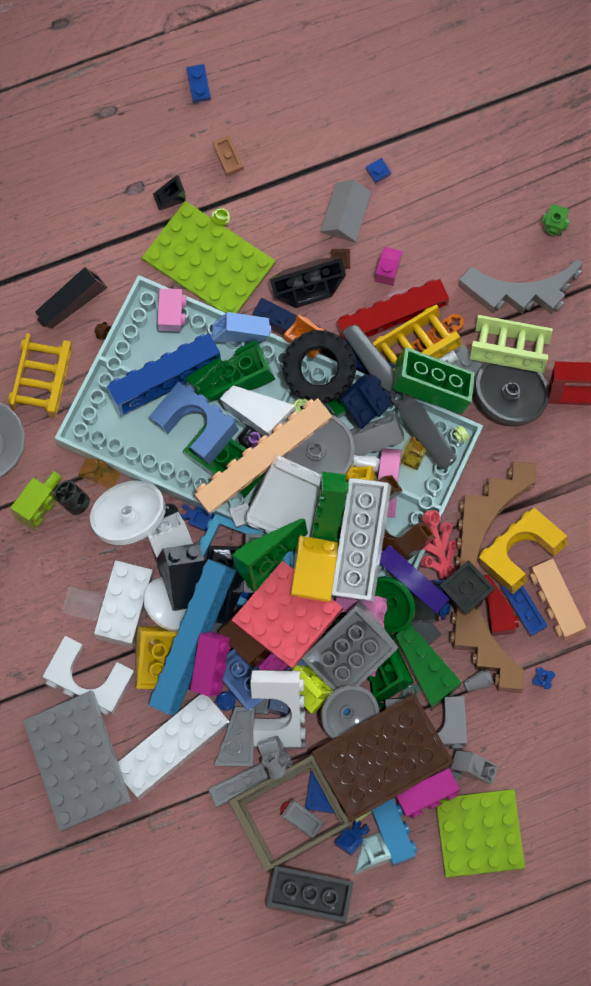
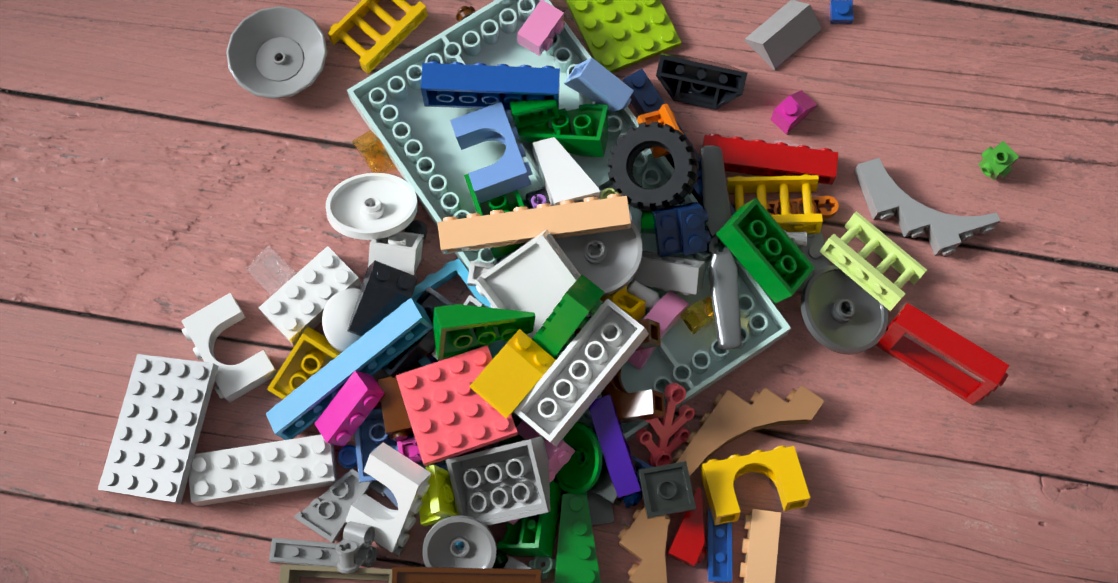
camera: 30 degrees right, 0 degrees up
lime brick [10,471,62,530] -> none
pearl dark grey wheel [54,480,90,515] -> none
blue plate [179,504,214,532] -> none
reddish brown plate [331,249,350,269] -> none
yellowish green plate [453,425,470,443] -> none

